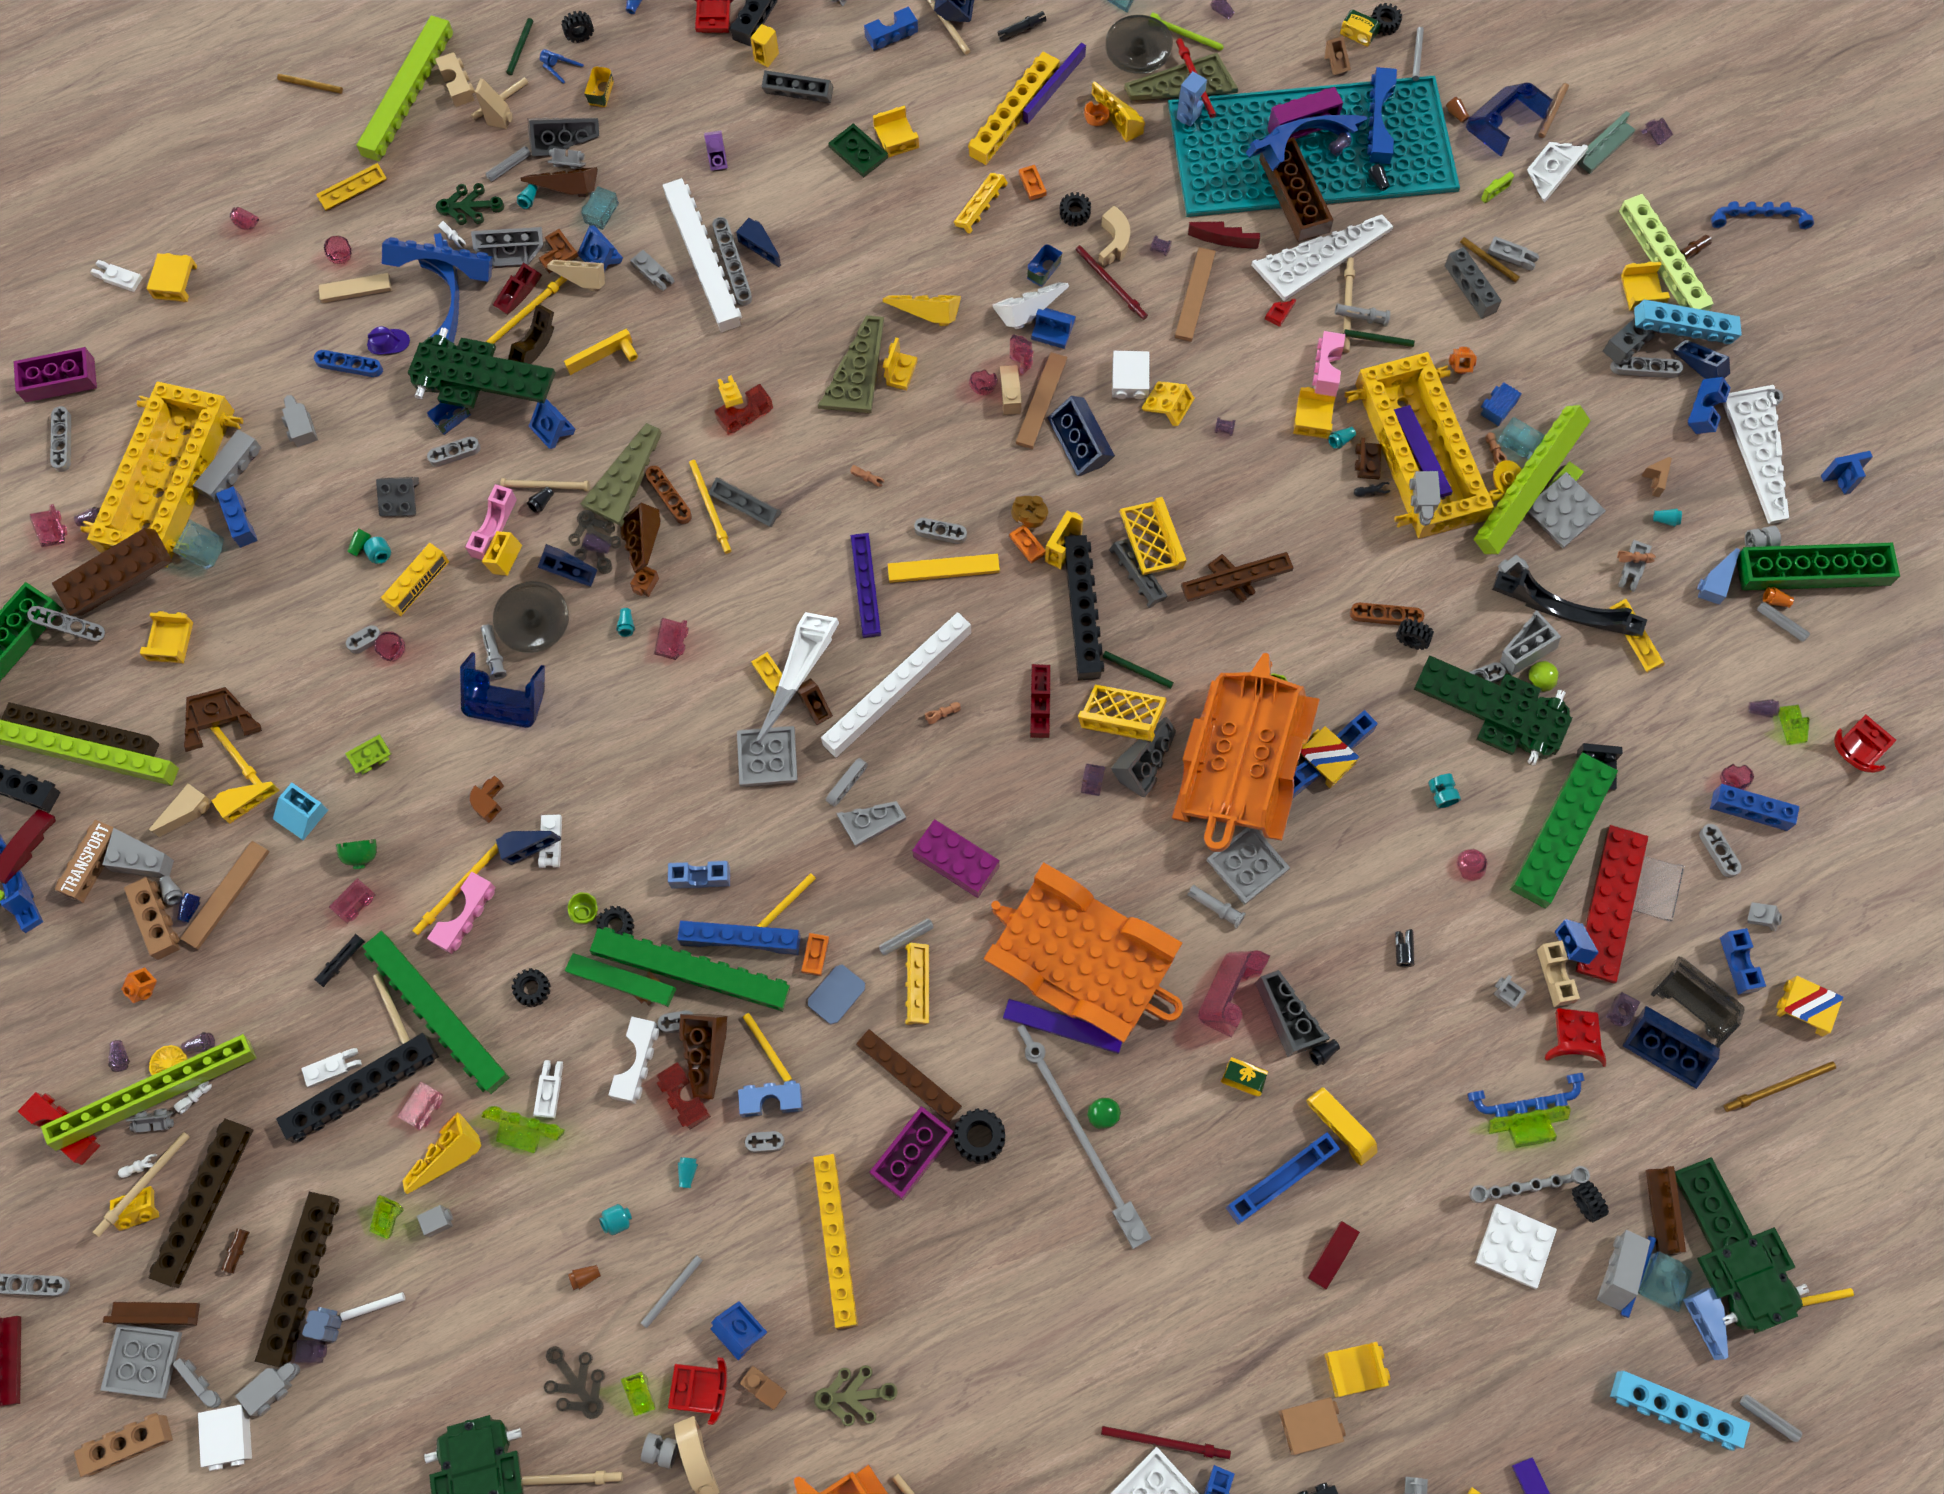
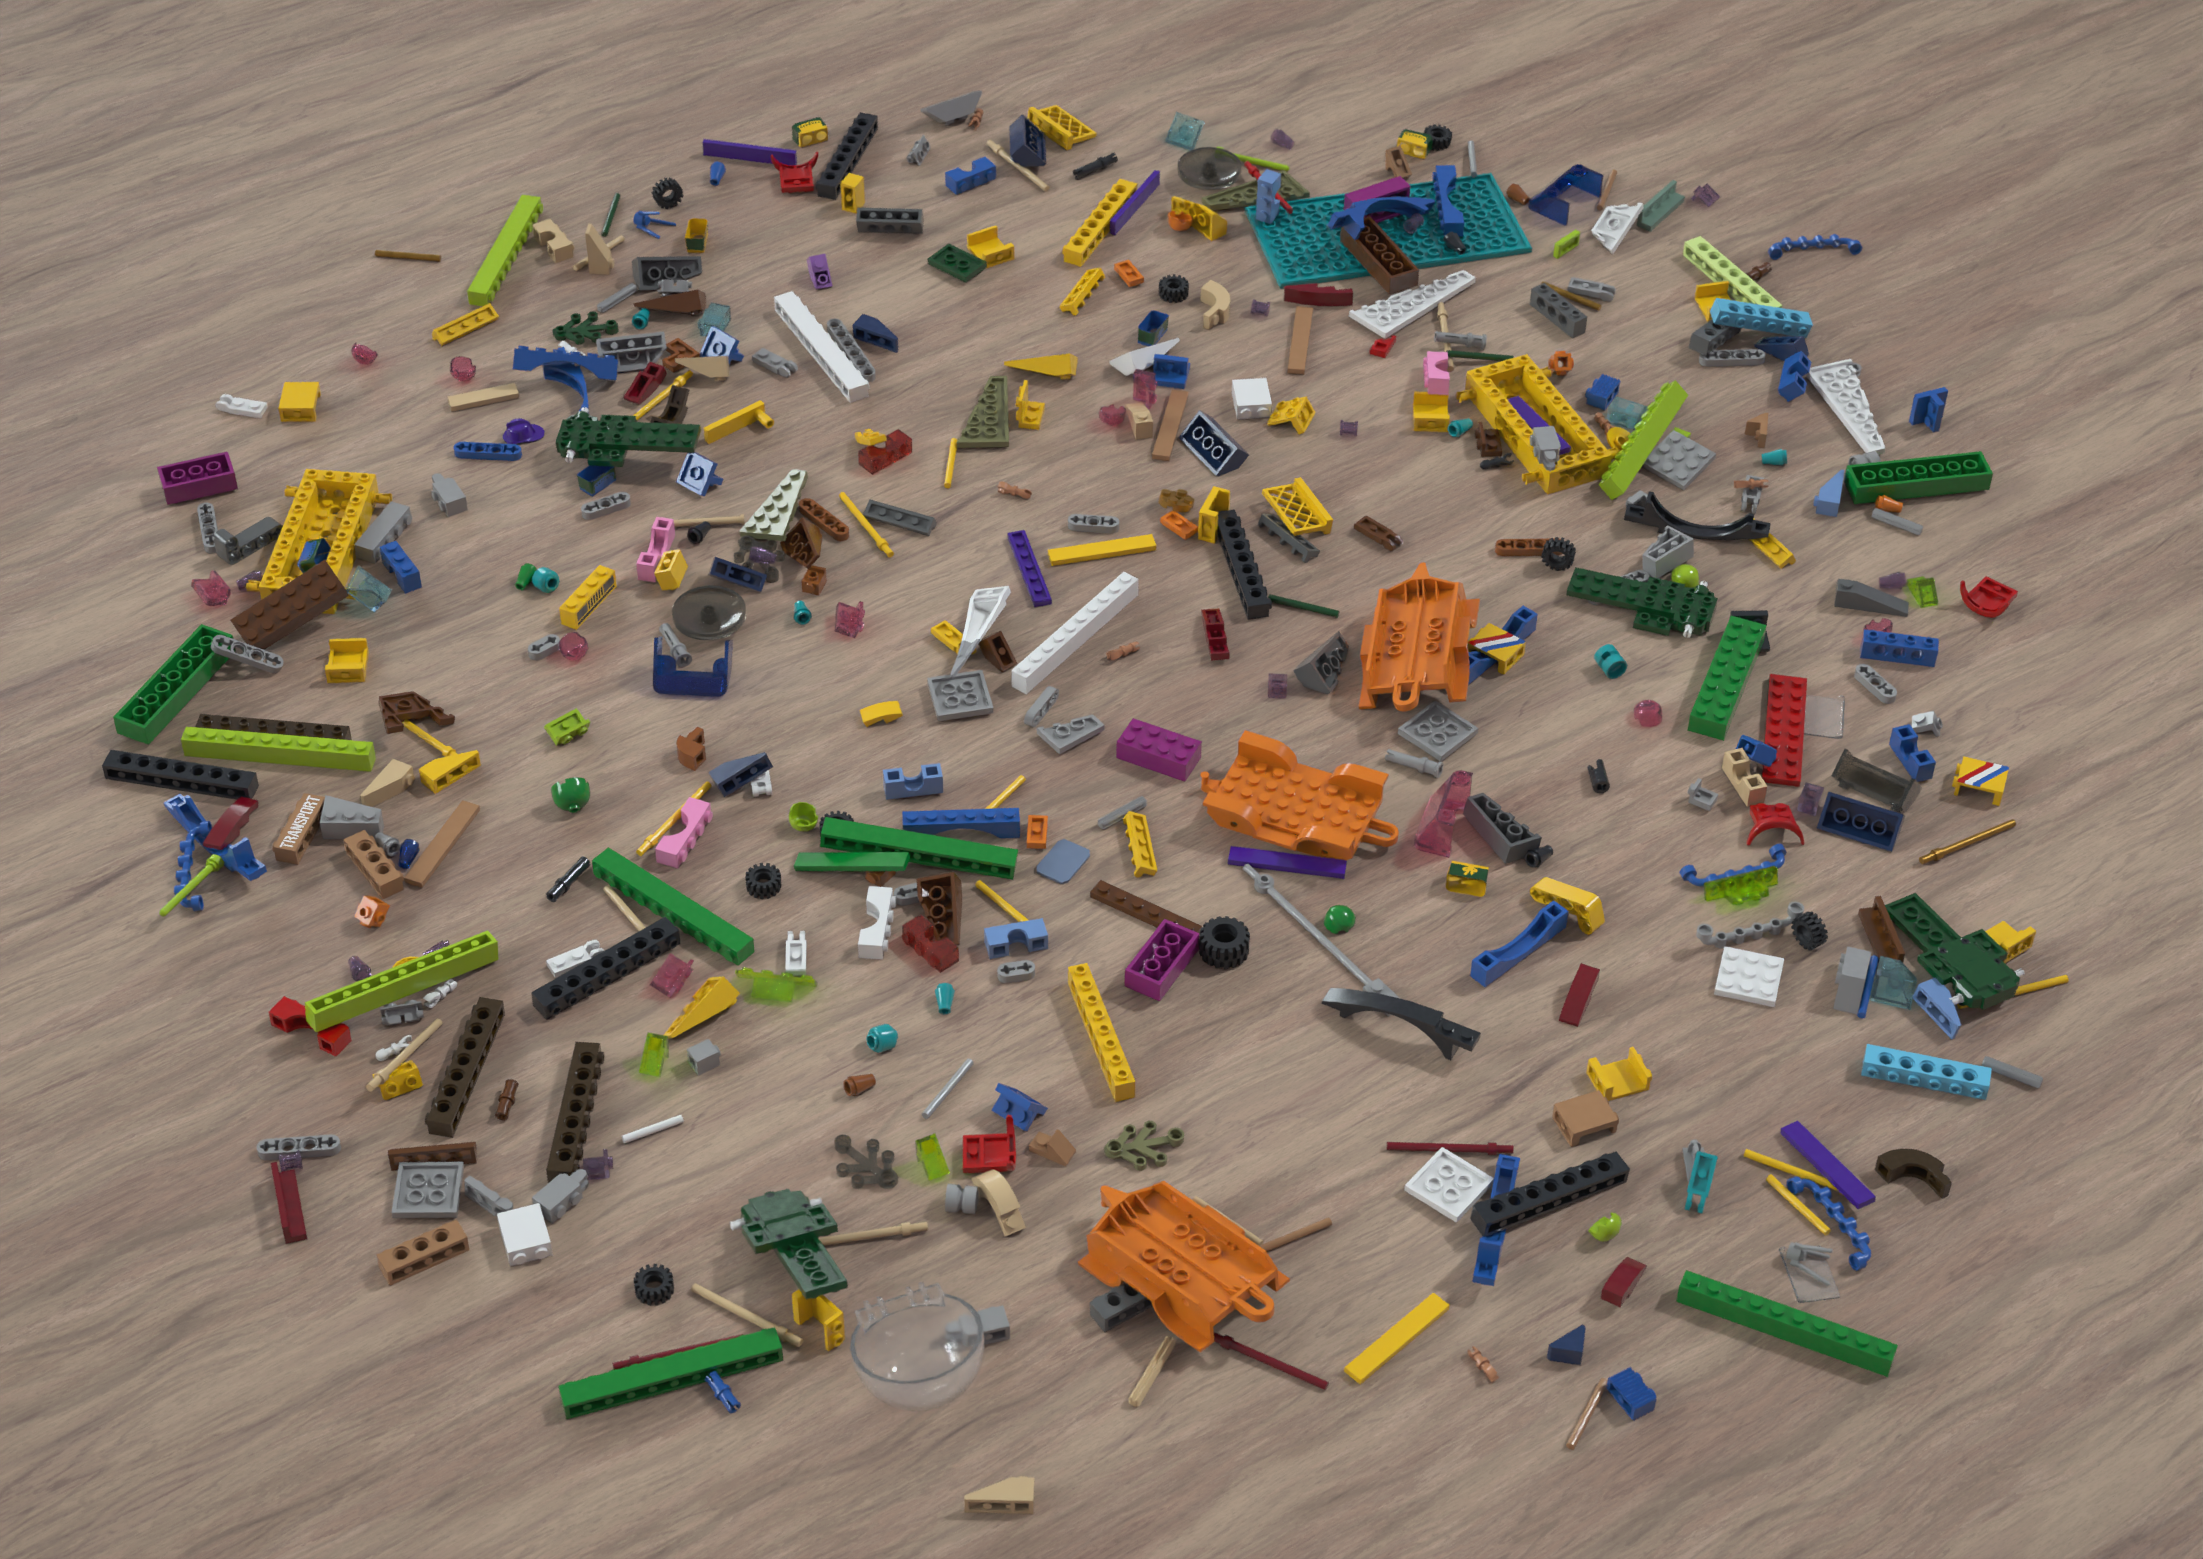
camera: 10 degrees left, 25 degrees down
medium azure slope [273,782,328,840] -> none
sand blue brick [302,1307,342,1342] -> none
clear pink bracket [329,878,376,924] -> none
dark grey bracket [376,477,419,516] -> none
dark red bar [1075,245,1148,320] -> none
yellow fence [1078,684,1167,742] -> none
reddish brown plate [1181,552,1294,602] -> none
none -> dark grey beam [214,517,283,565]
none -> clear purple bush [278,1150,303,1172]
none -> blue piece [297,538,331,573]
none -> yellow slope [860,701,903,727]
none -> yellow bar [944,438,958,488]
none -> black slope [1322,988,1481,1060]
none -> dark grey wedge [1834,579,1909,617]
none -> yellow bracket [1985,921,2036,963]

